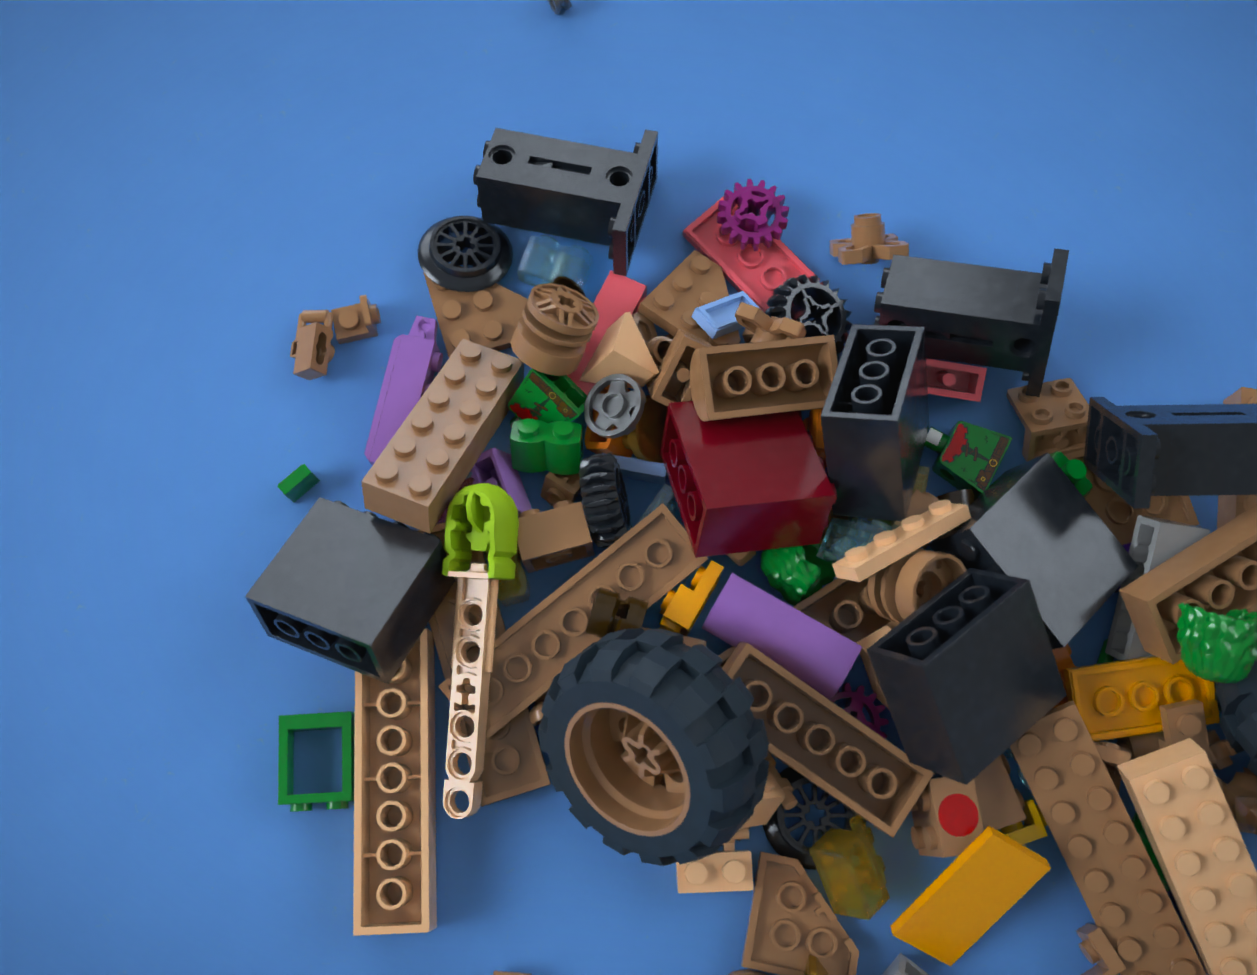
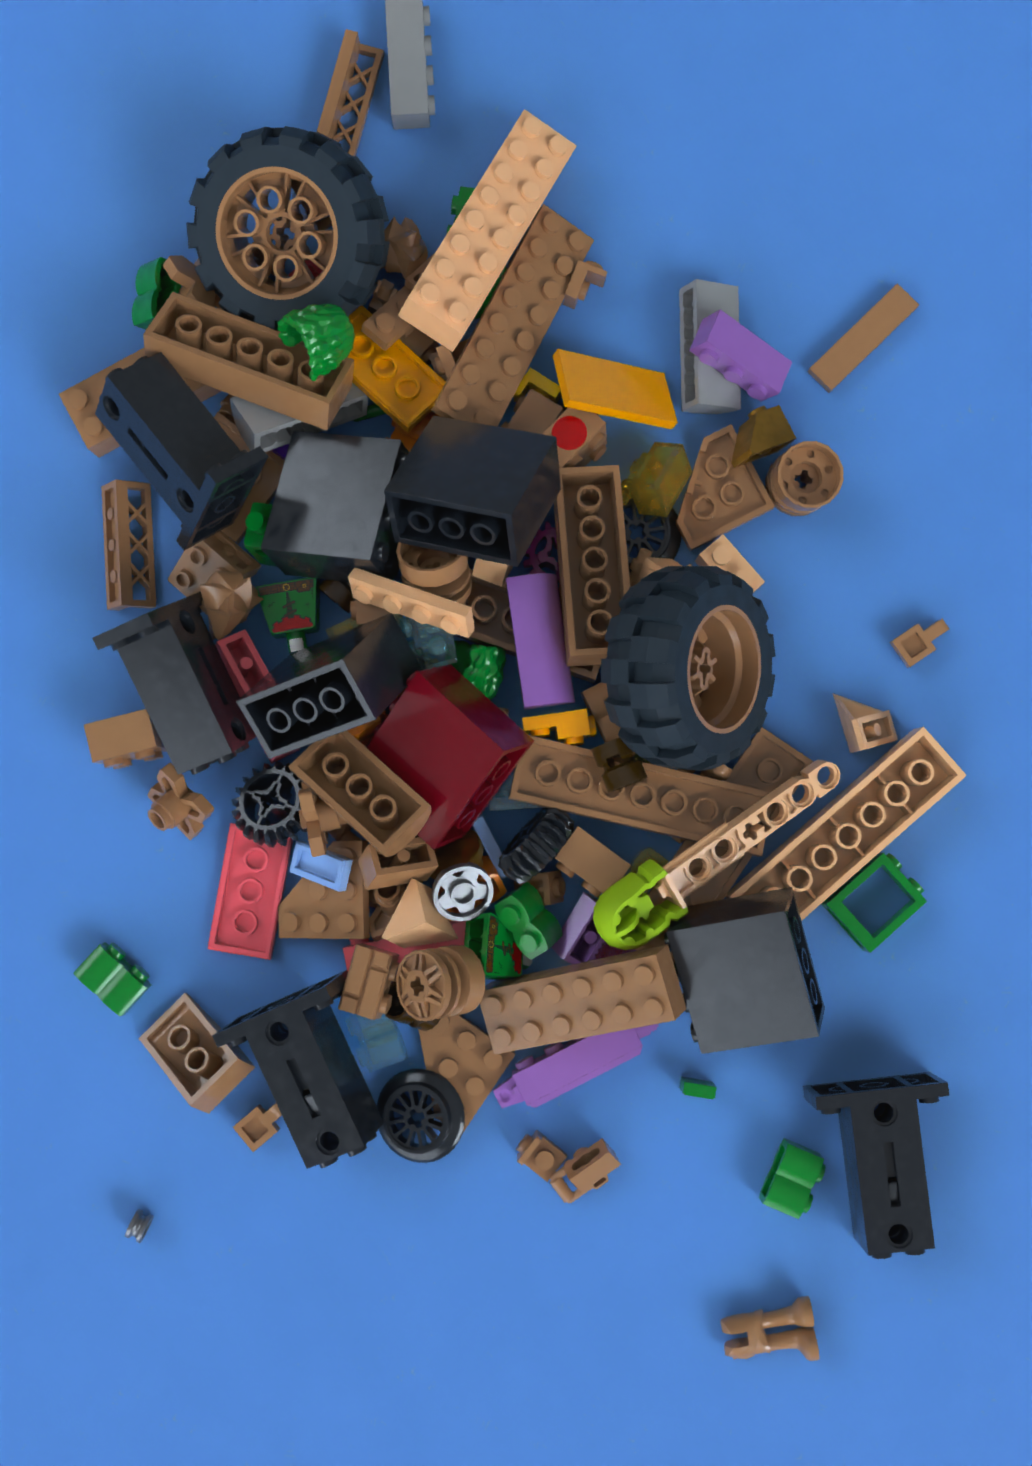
camera: 130 degrees left, 10 degrees up
magenta gear [717,179,789,251] -> none
none -> green brick [73,942,152,1017]
none -> medium nougat brick [84,709,166,769]
none -> medium nougat fence [101,479,156,611]
none -> medium nougat slope [138,993,255,1114]
none -> medium nougat hair [199,571,263,640]
none -> medium nougat plate [233,1103,282,1152]
none -> medium nougat brick [338,944,400,1020]
none -> medium nougat piece [720,1296,820,1361]
none -> green brick [759,1138,826,1219]
none -> black brick [803,1072,949,1259]
none -> light nougat slope [833,693,898,753]

